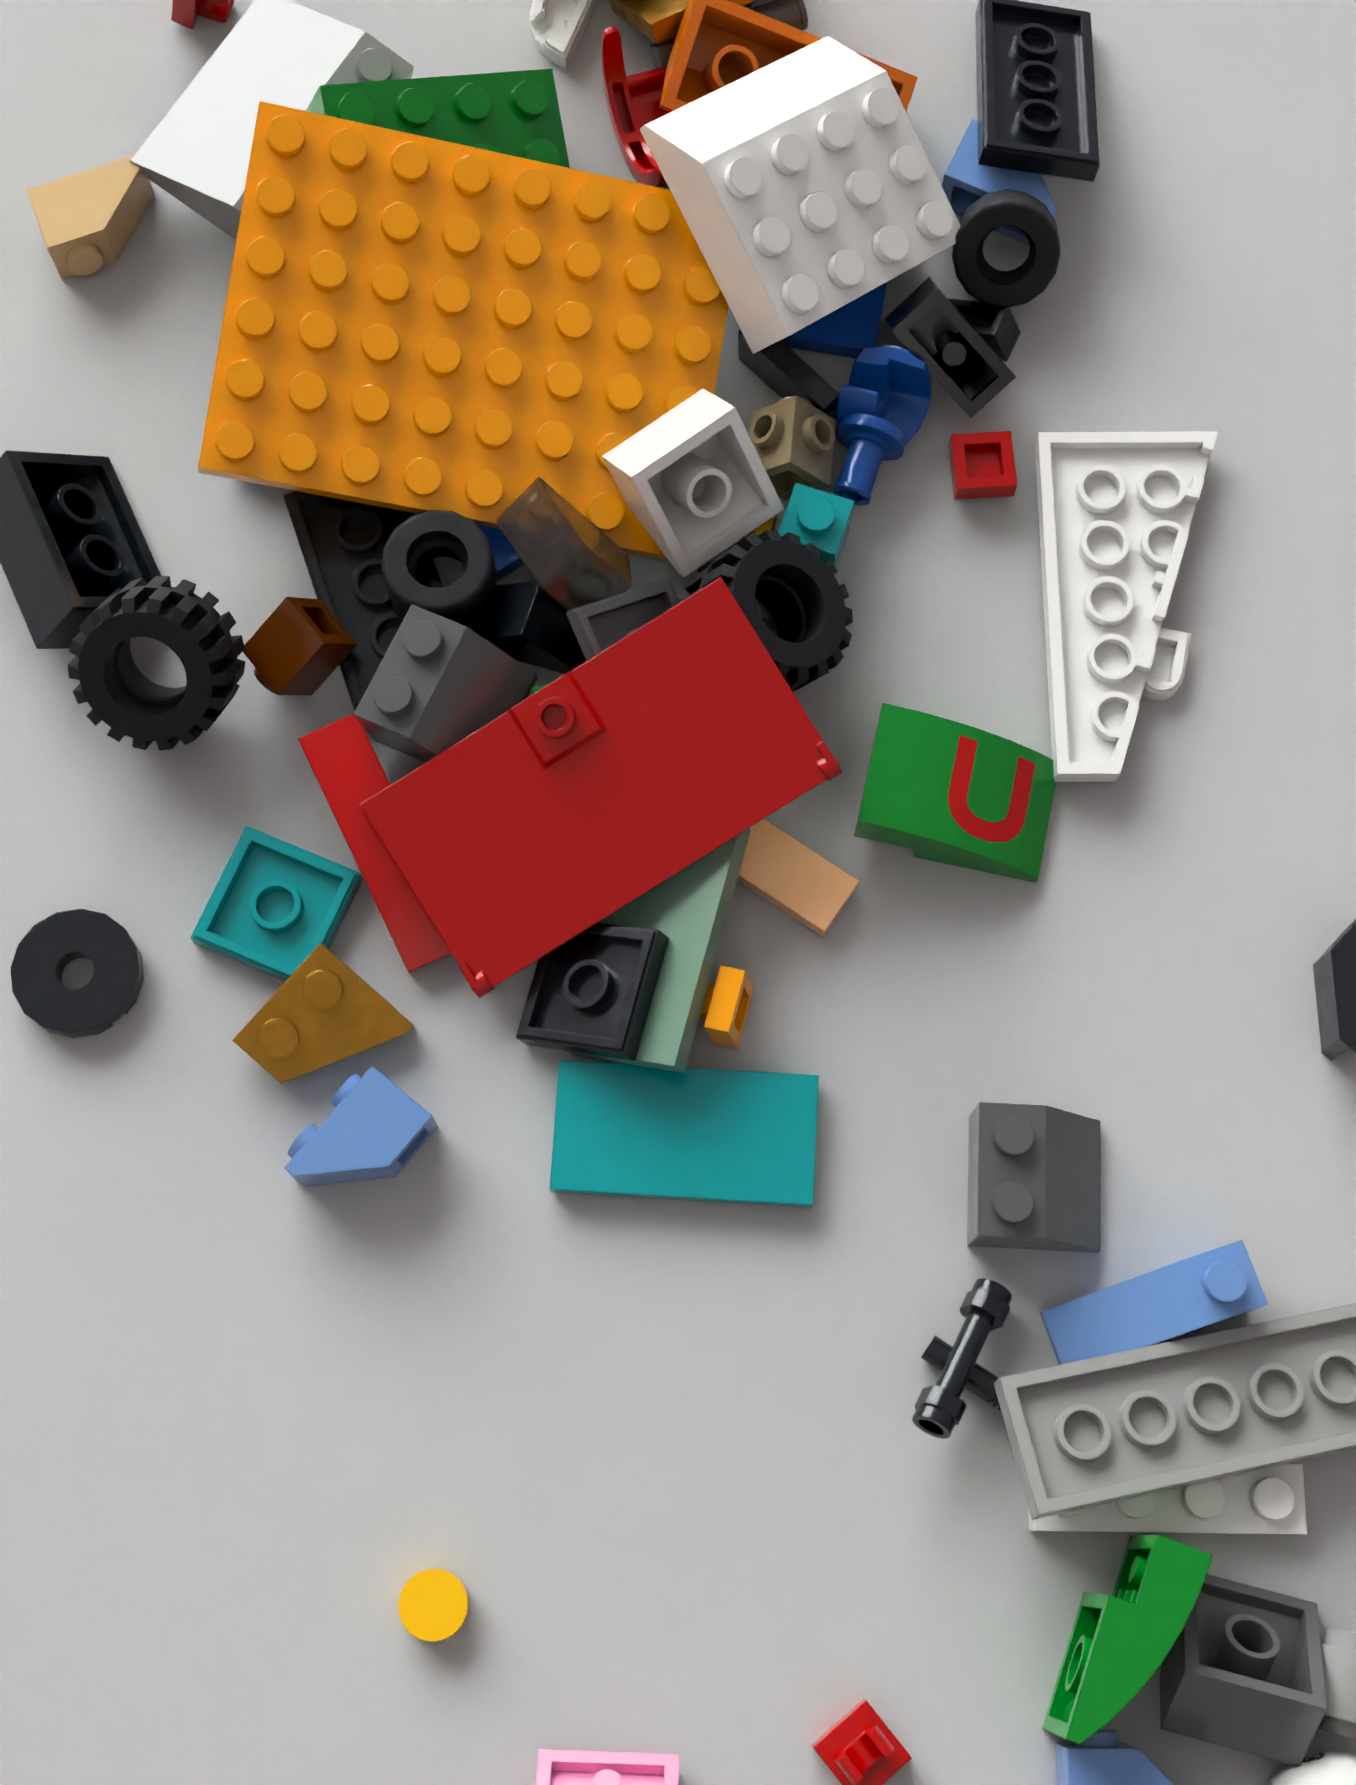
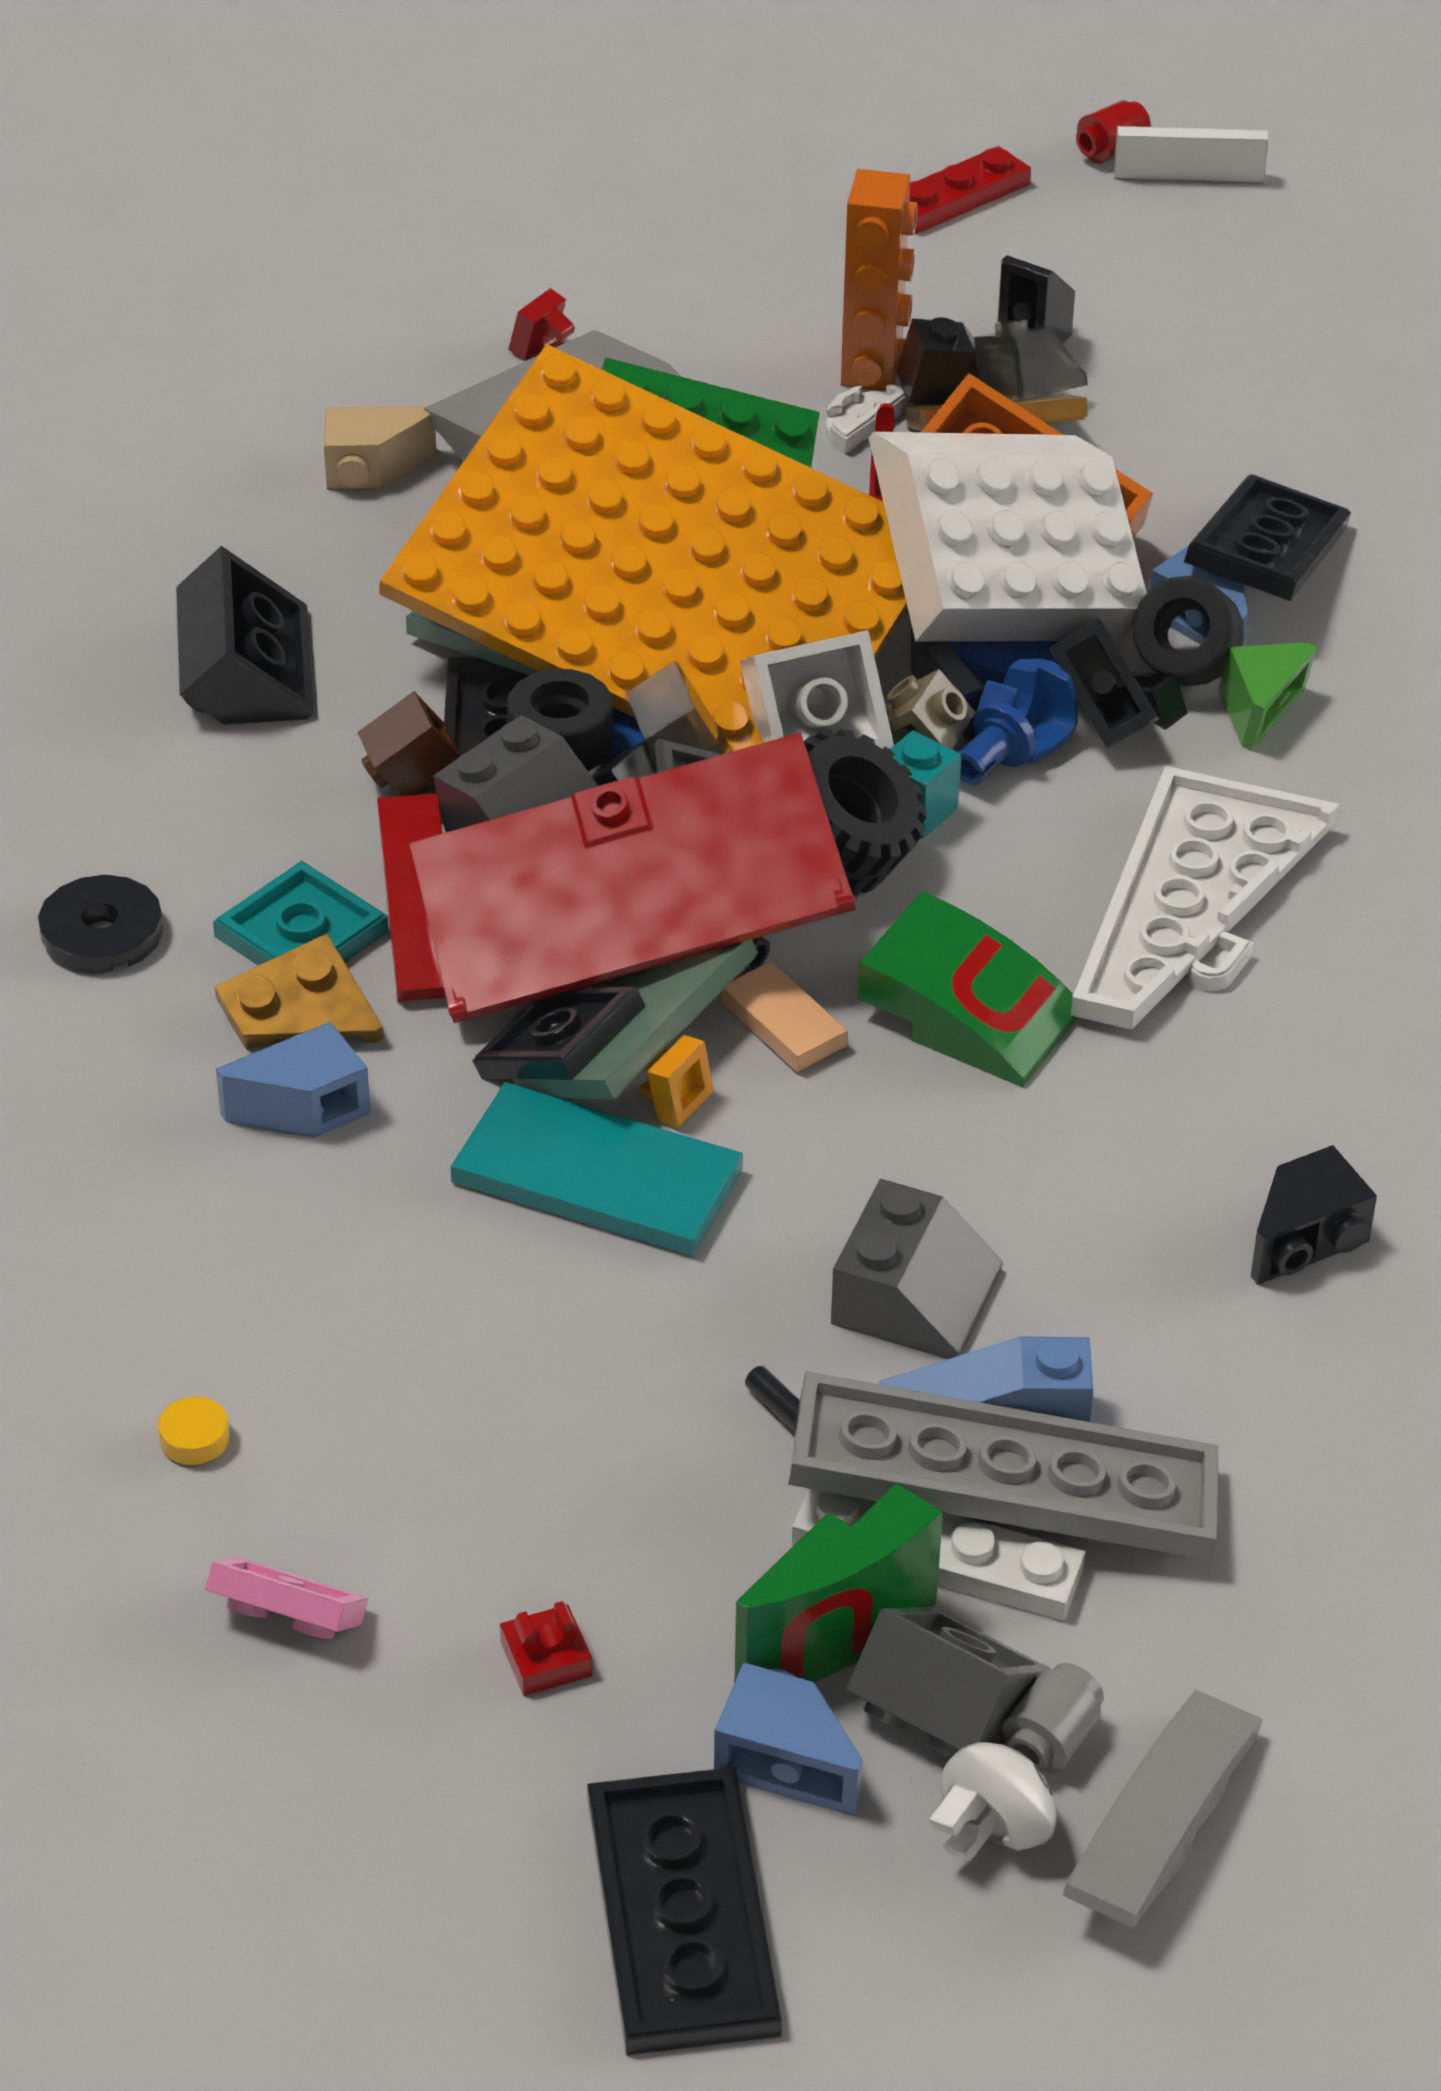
camera: 20 degrees right, 30 degrees down
black tyre [68,576,245,751] -> none
black bar [912,1278,1012,1439] -> none
red plate [948,431,1017,500] -> none
none -> bright green slope [1218,642,1317,751]

